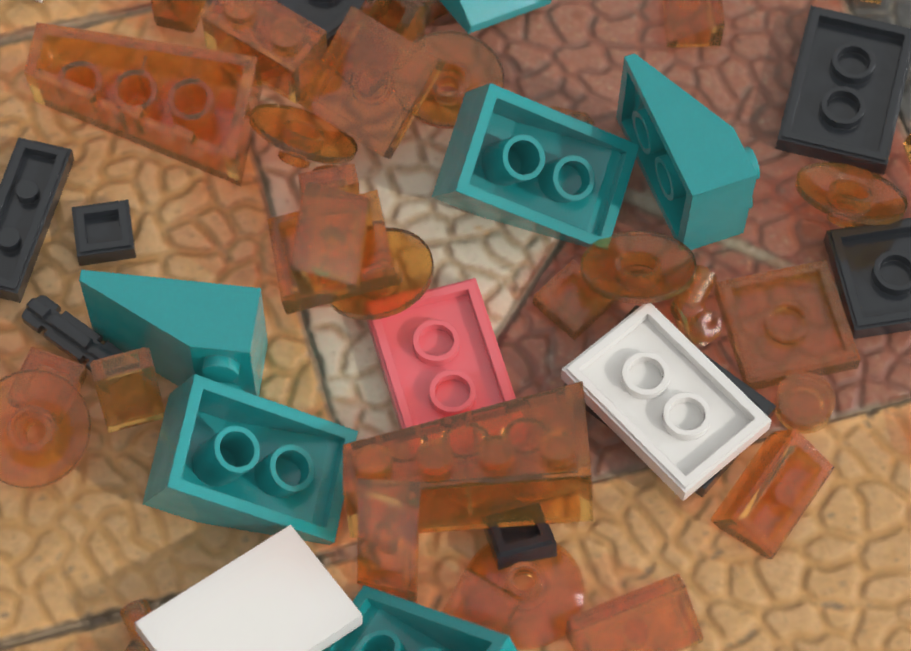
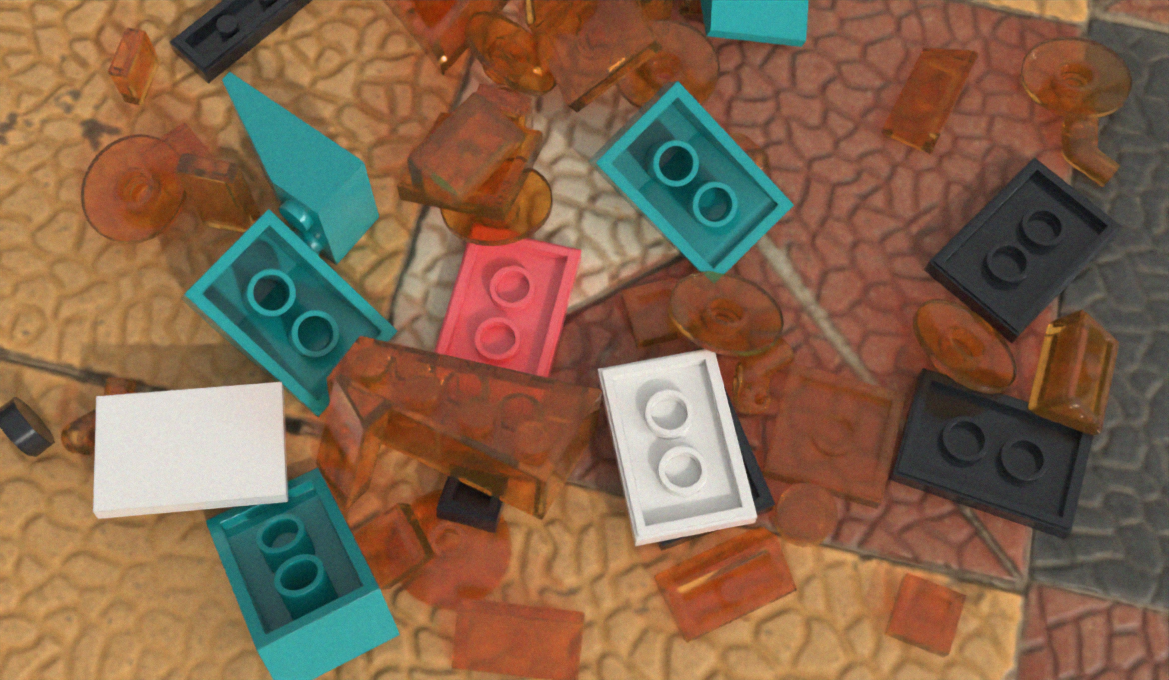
camera: 30 degrees right, 5 degrees up
black axle [22,295,125,380] -> none
black tile [72,199,136,266] -> none
teal slope [616,53,760,253] -> none

